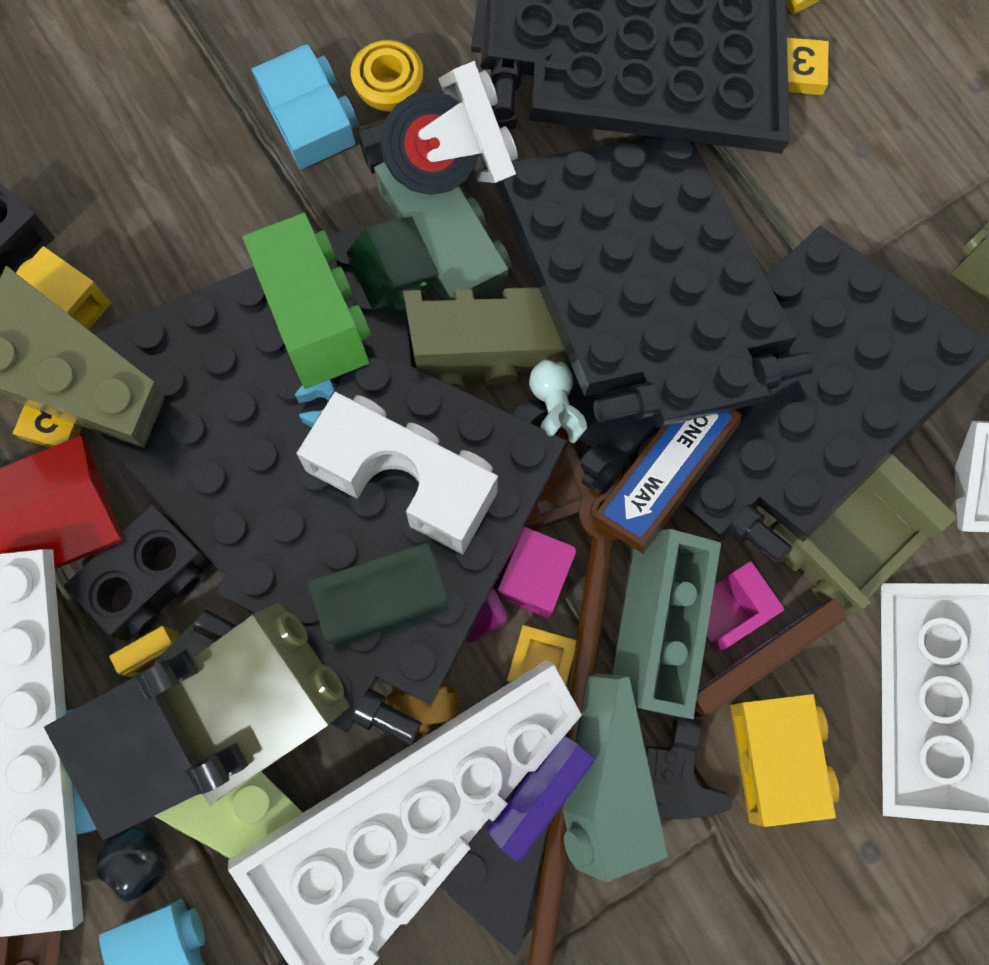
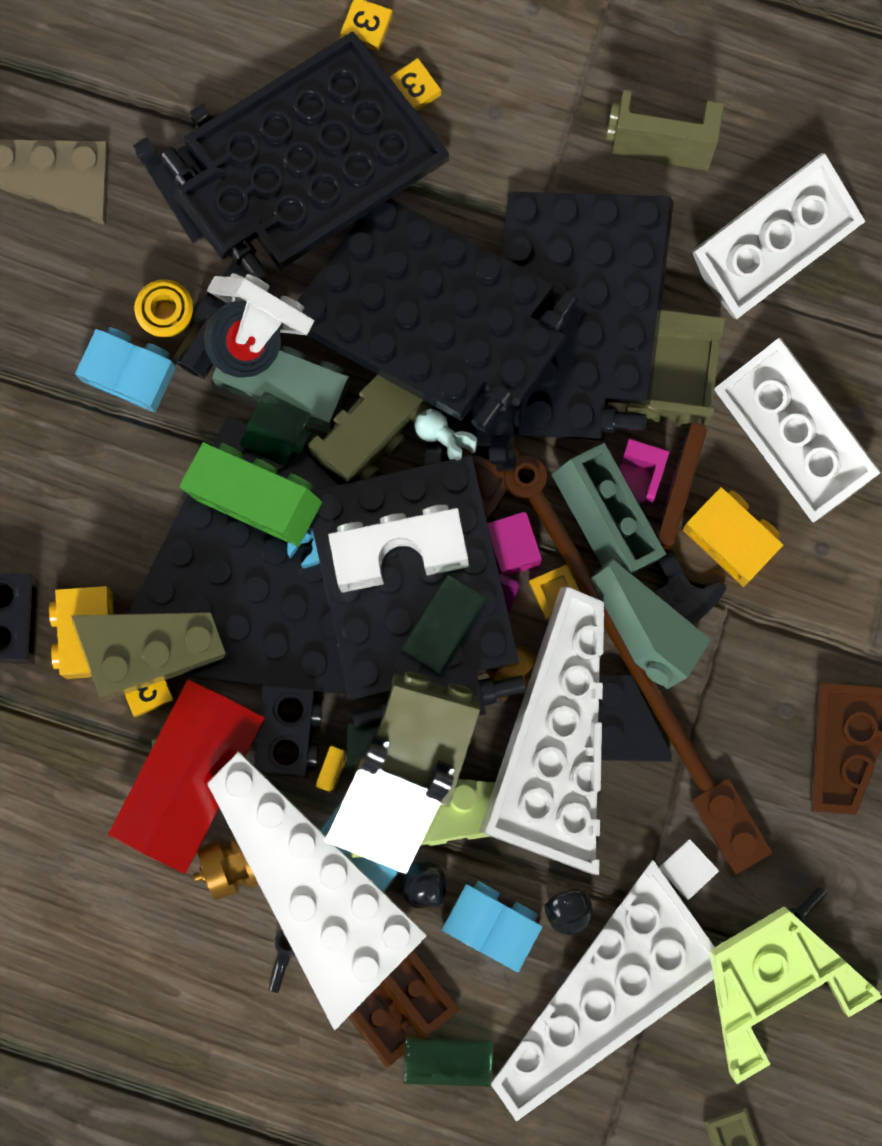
camera: 35 degrees left, 5 degrees up
dark purple tile [486,736,595,862] -> none
tile [594,410,741,554] -> none

